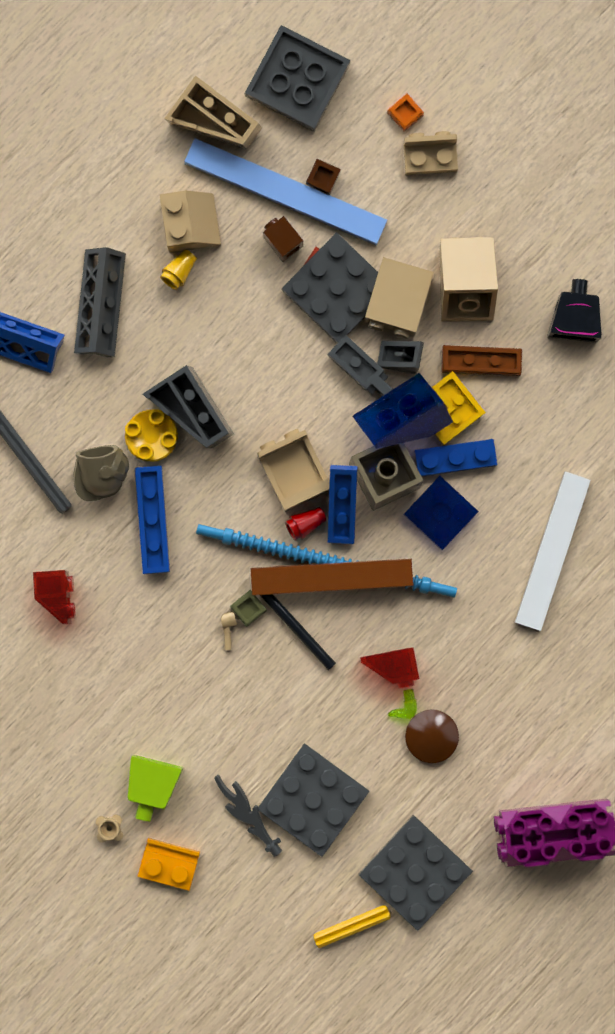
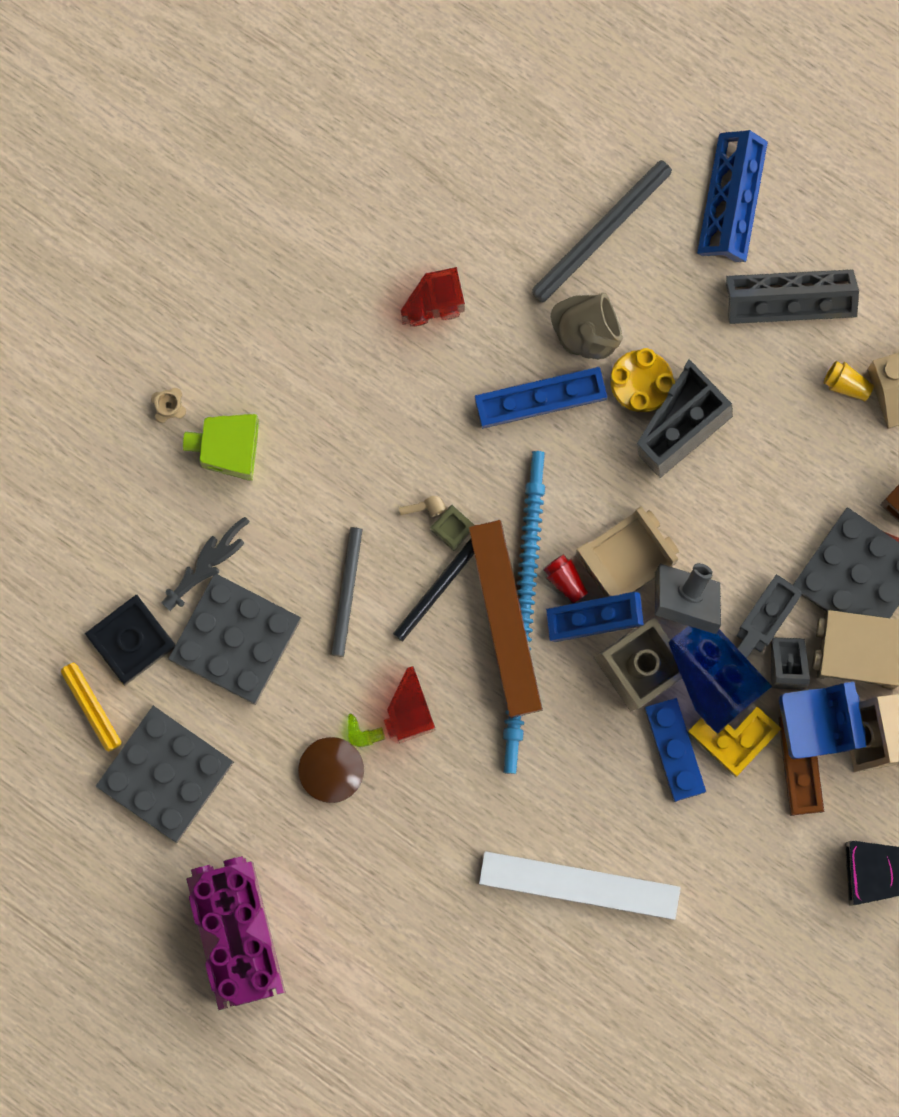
camera: 85 degrees right, 5 degrees down
light orange plate [137,838,200,891] -> none
clear blue plate [403,476,479,550] -> none
none -> black tile [85,594,176,686]
none -> dark grey bar [331,527,363,657]
none -> dark grey tile [655,563,721,634]
none -> blue bracket [779,682,867,759]

